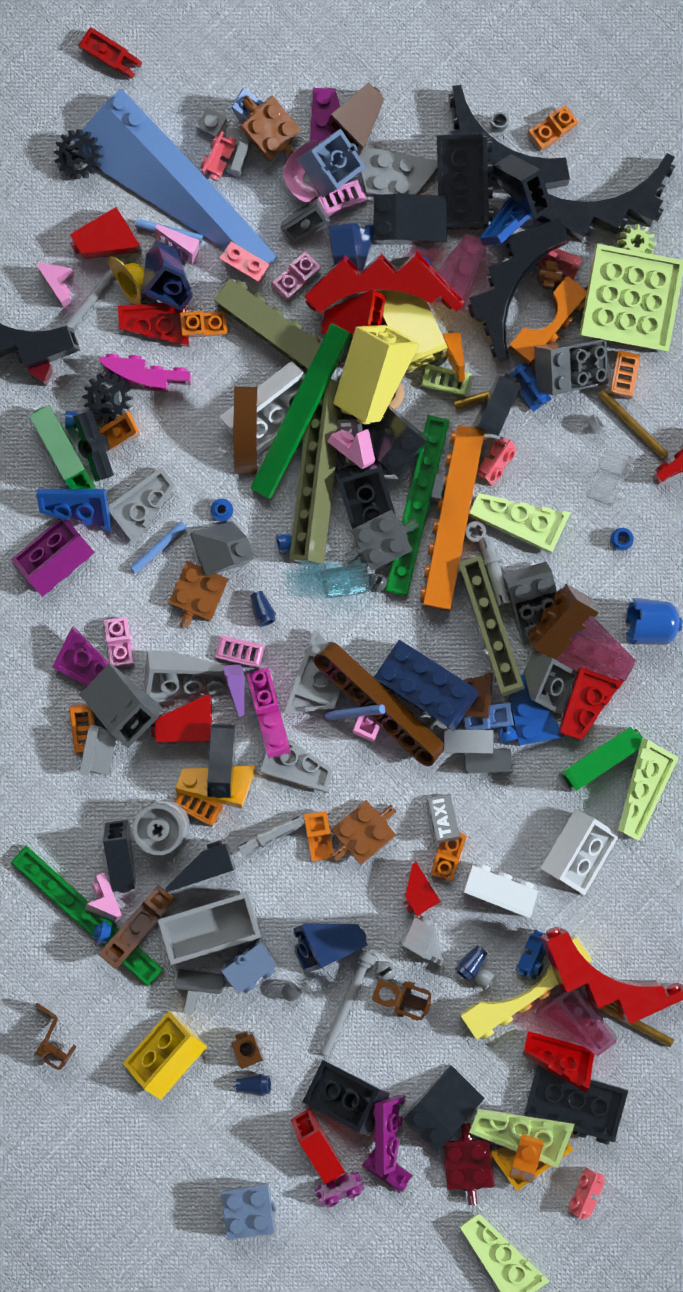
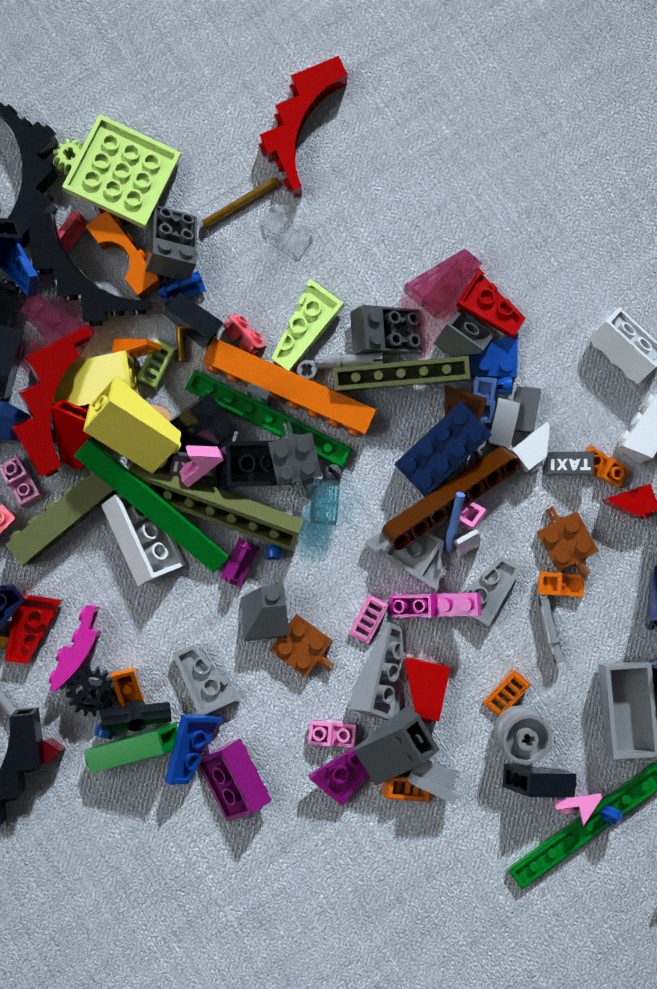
camera: 80 degrees left, 0 degrees up
reddish brown slope [98,885,176,970] -> none
medium blue bar [130,521,187,573] -> none
black slope [165,841,236,892] -> none
light orange wing [175,765,256,809] -> none
orange slope [180,311,227,337] -> none
black slope [207,724,235,798] -> none
blue plate [210,498,233,522] -> none
medium lavender slope [223,665,244,717] -> none
reddish brown slope [233,386,258,475] -> none
dark blue cone [250,591,276,627] -> none
reddish brown wedge [528,583,599,660] -> none
reddish brown gear [537,260,563,290] -> none
green slope [559,727,643,792] -> none
light grey hinge [584,414,604,434] -> none
orange slope [609,350,641,400] -> none
blue plate [610,528,634,551] -> none
yellowish green wing [618,738,678,841] -> none
blue cylinder [626,598,683,645] -> none
none -> magenta hinge [220,538,259,588]
none -> white slope [454,529,481,557]
none -> white slope [510,422,550,472]

